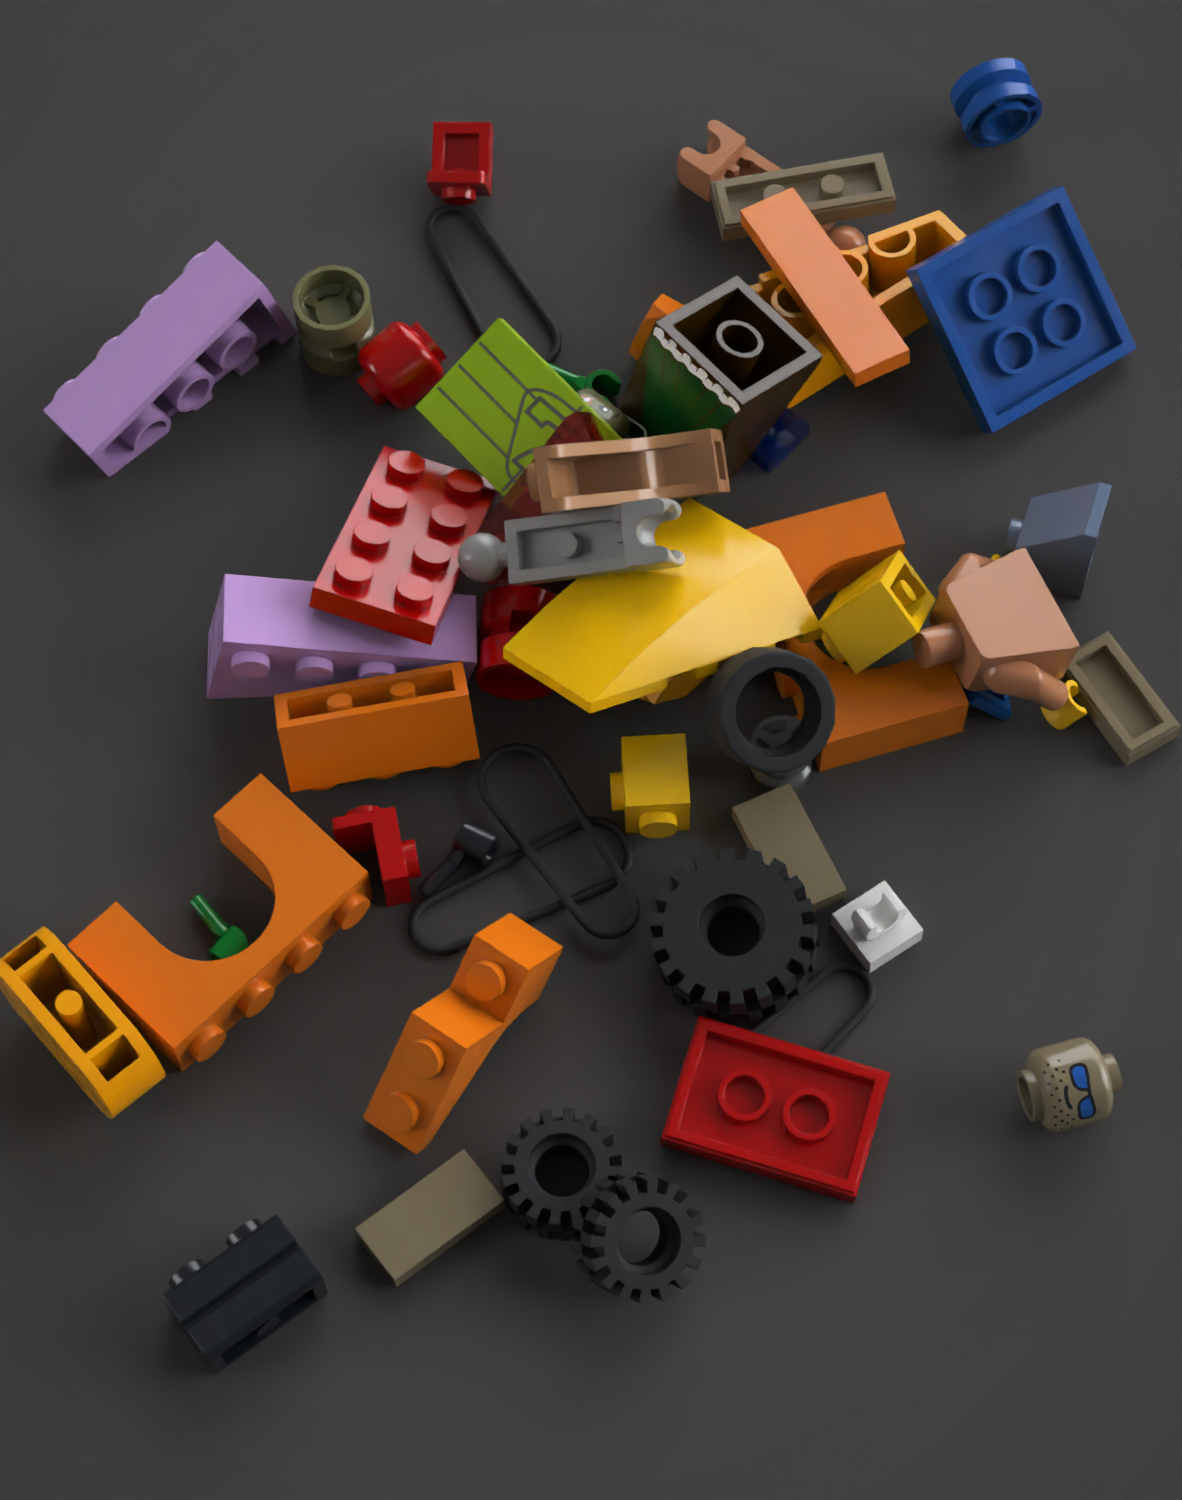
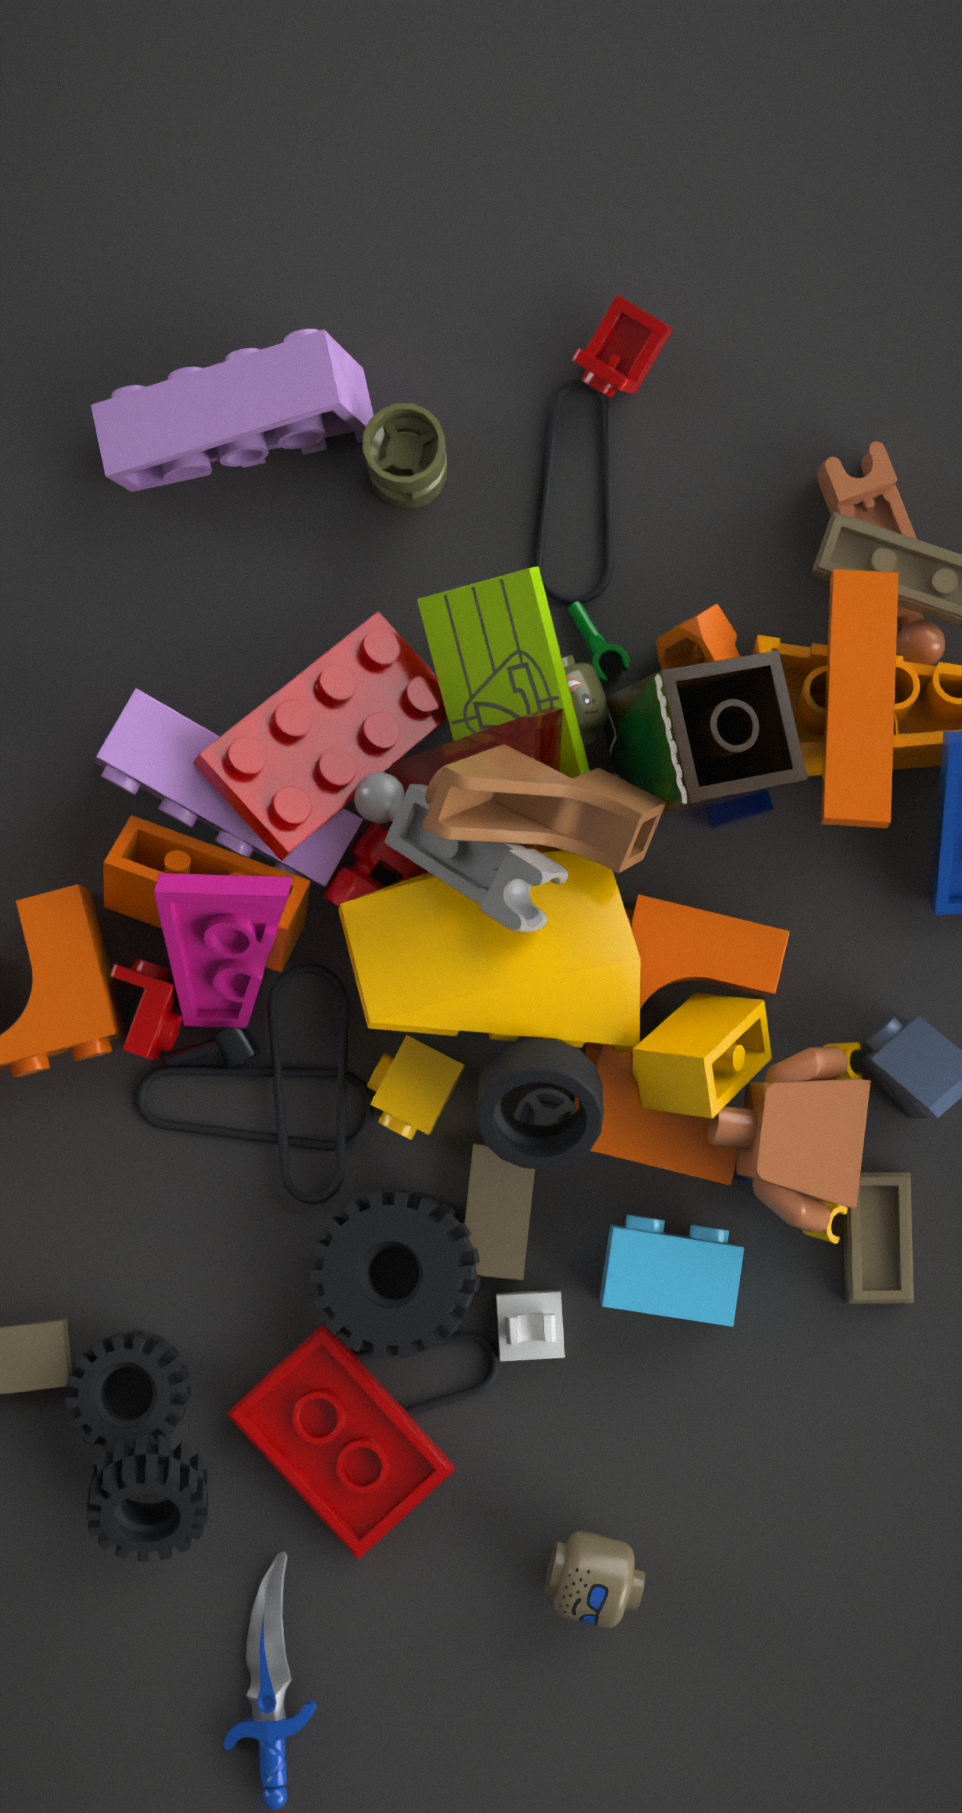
camera: 35 degrees right, 20 degrees up
red head [356,321,447,410] -> none
orange arch [363,913,564,1154] -> none
none -> dark pink wing [154,873,292,1028]
none -> piece [223,1551,317,1810]
none -> medium azure brick [599,1214,744,1327]

